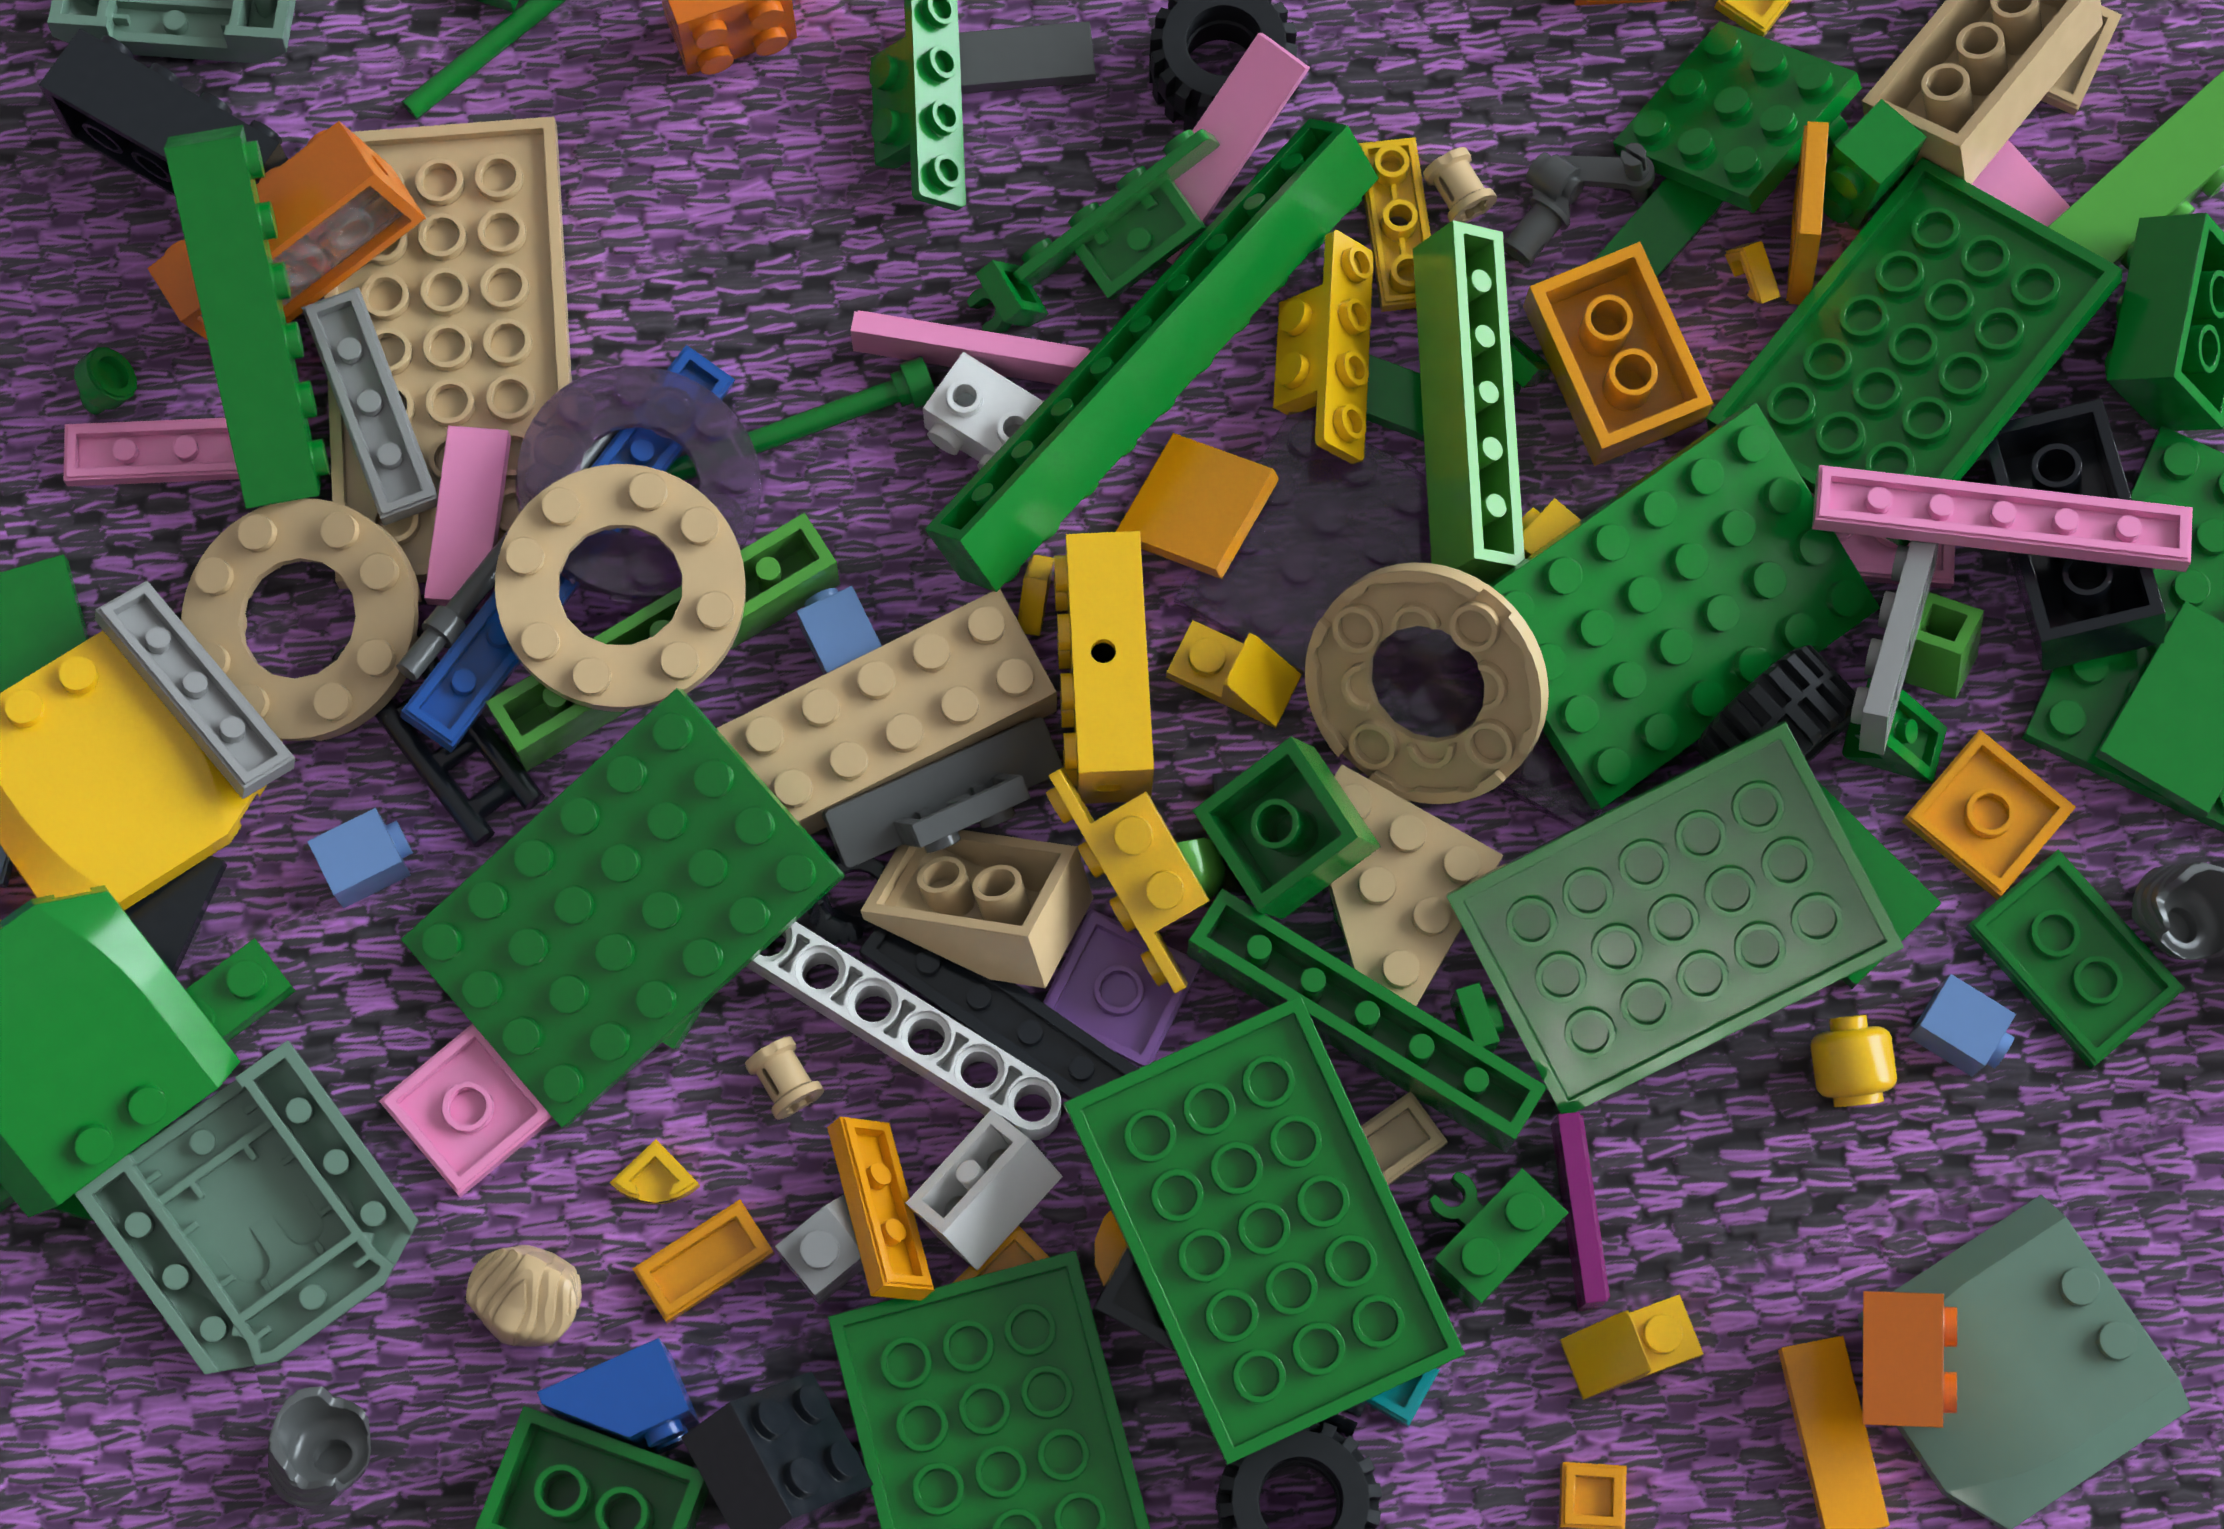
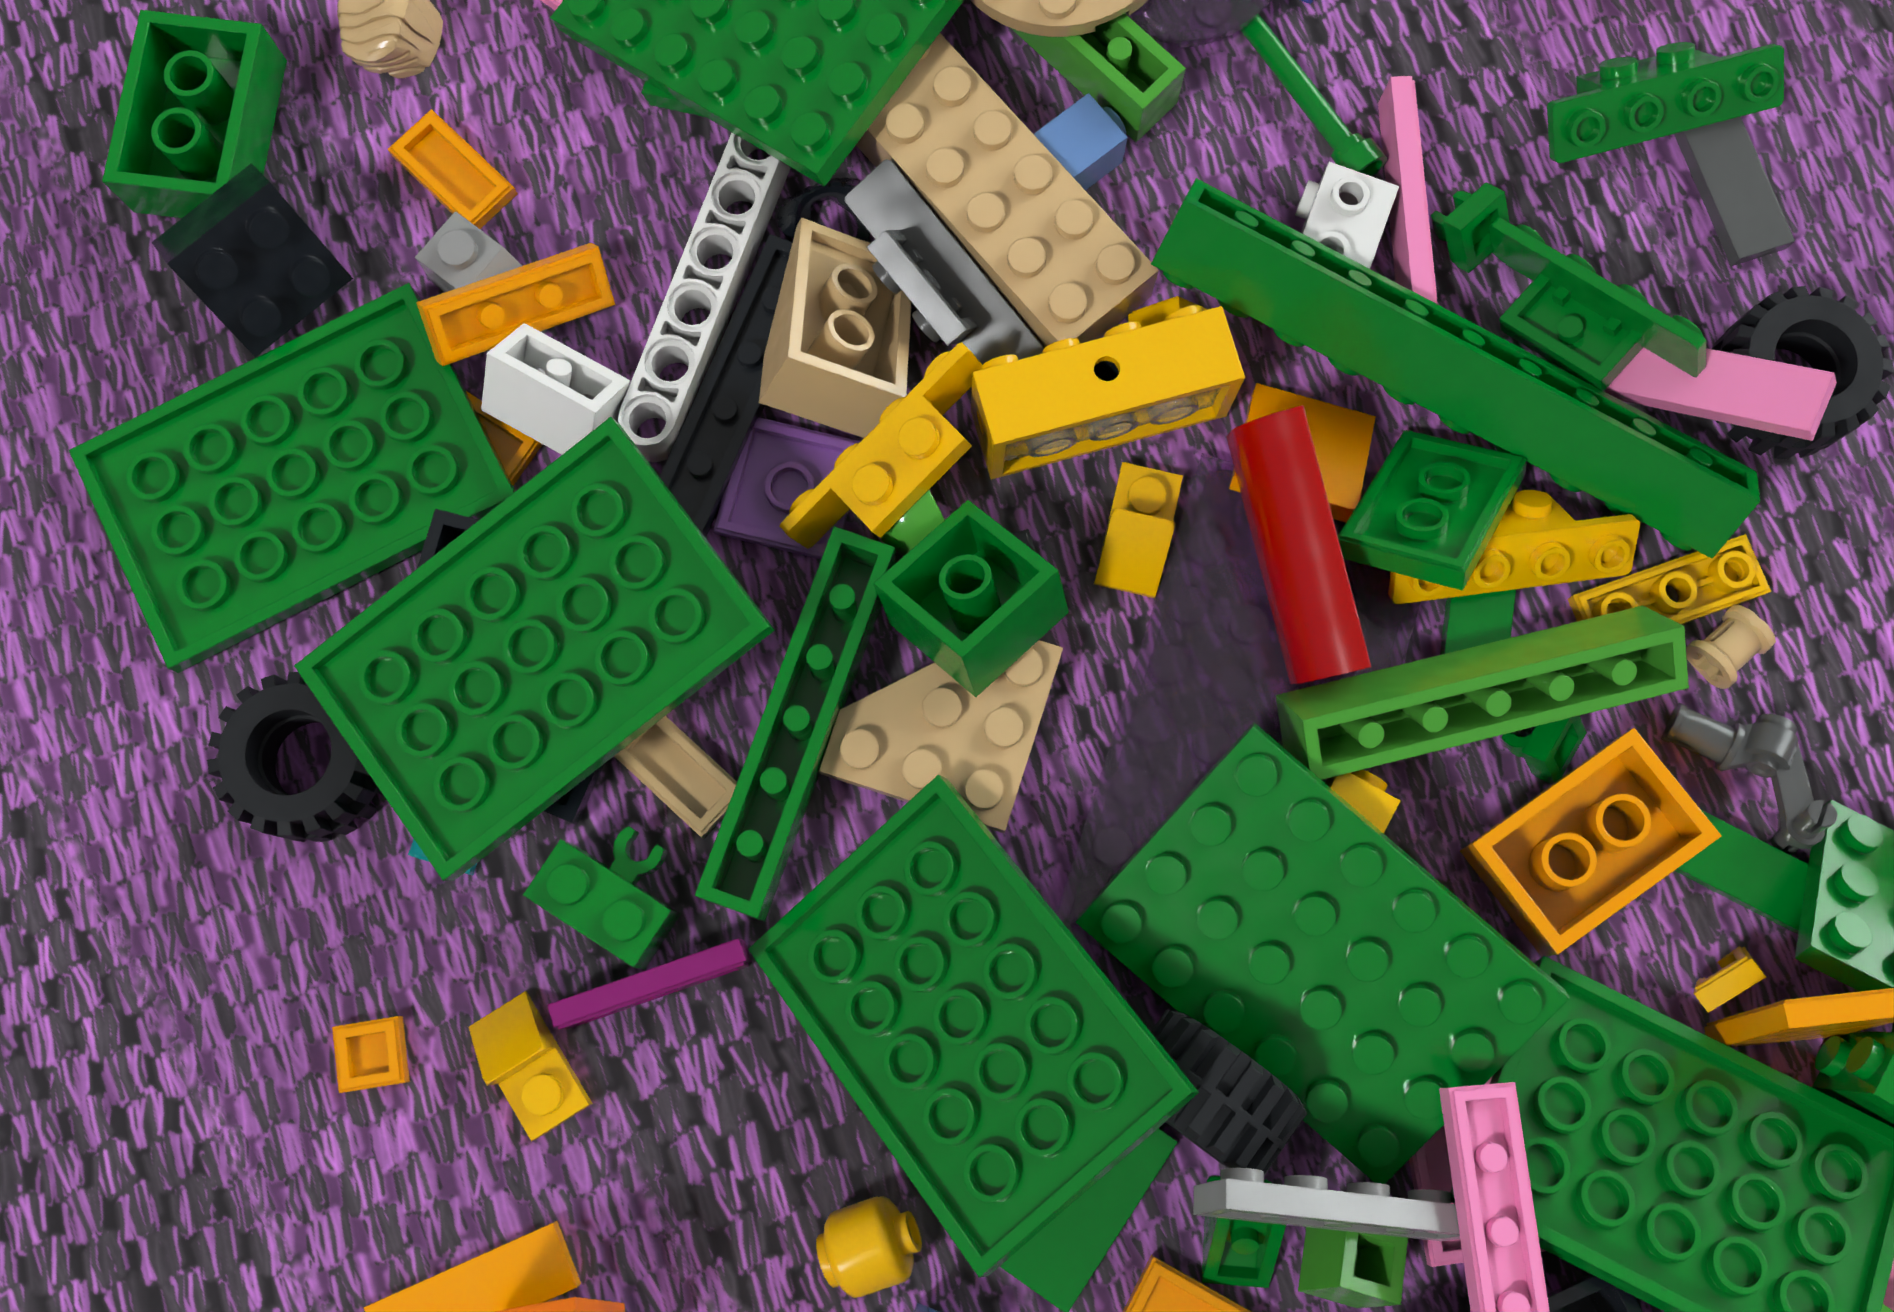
camera: 80 degrees right, 5 degrees up
blue slope [537,1338,700,1454] -> none
yellow tile [610,1139,700,1204] -> none
tan bush [745,1036,824,1120] -> none
tan plate [1305,562,1549,804] -> none
green plate [1450,983,1504,1053] -> none
none -> red brick [1226,405,1372,684]
none -> green tile [1338,430,1527,591]

